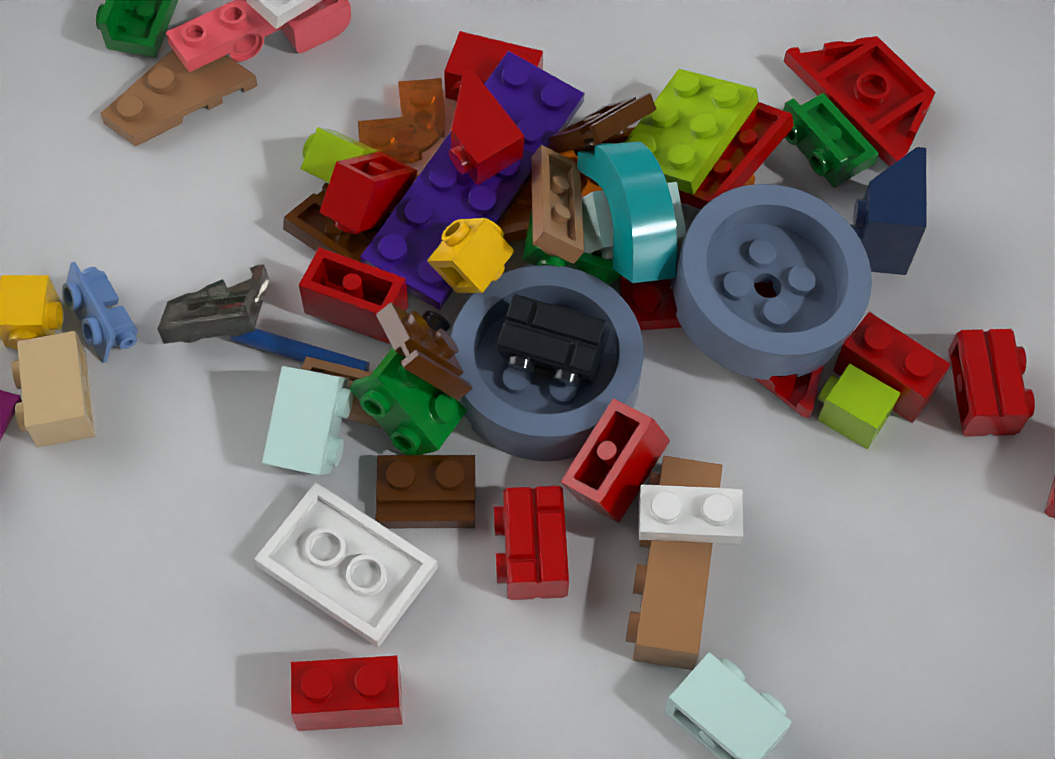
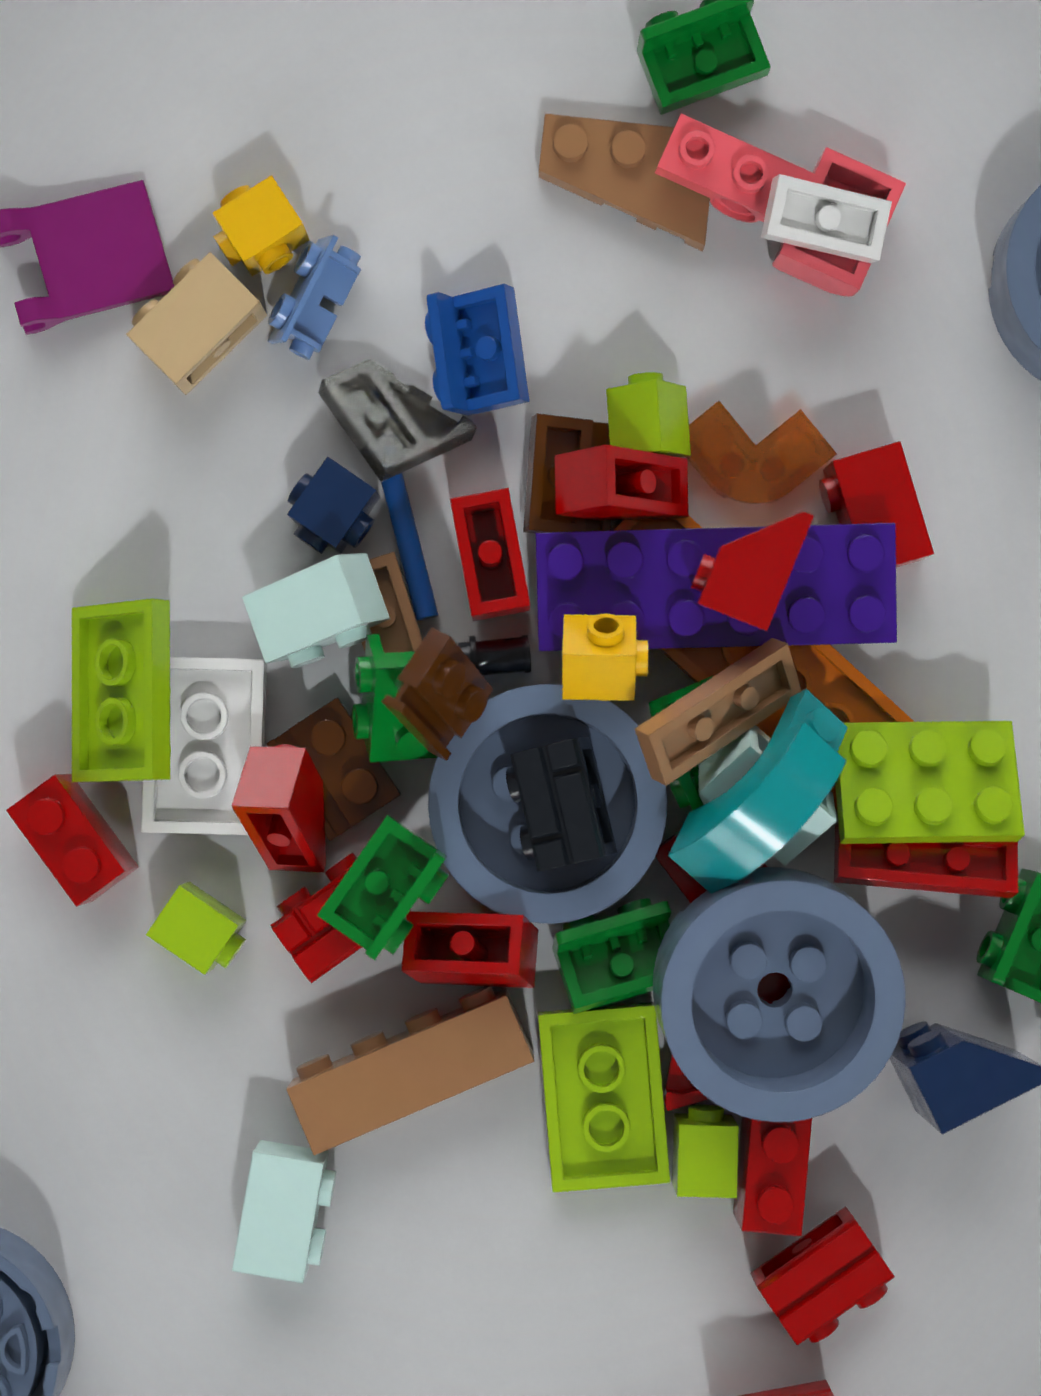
camera: 50 degrees right, 25 degrees up
reddish brown plate [548,93,657,156] -> none
white plate [639,485,743,544] -> none
none -> lime plate [72,598,171,782]
none -> lime brick [146,881,247,975]
none -> red slope [231,744,326,873]
none -> dark blue brick [287,456,380,554]
none -> green bracket [317,815,449,961]
none -> blue bracket [425,284,530,416]
none -> lime plate [538,1002,670,1193]
none -> green bracket [552,898,672,1014]

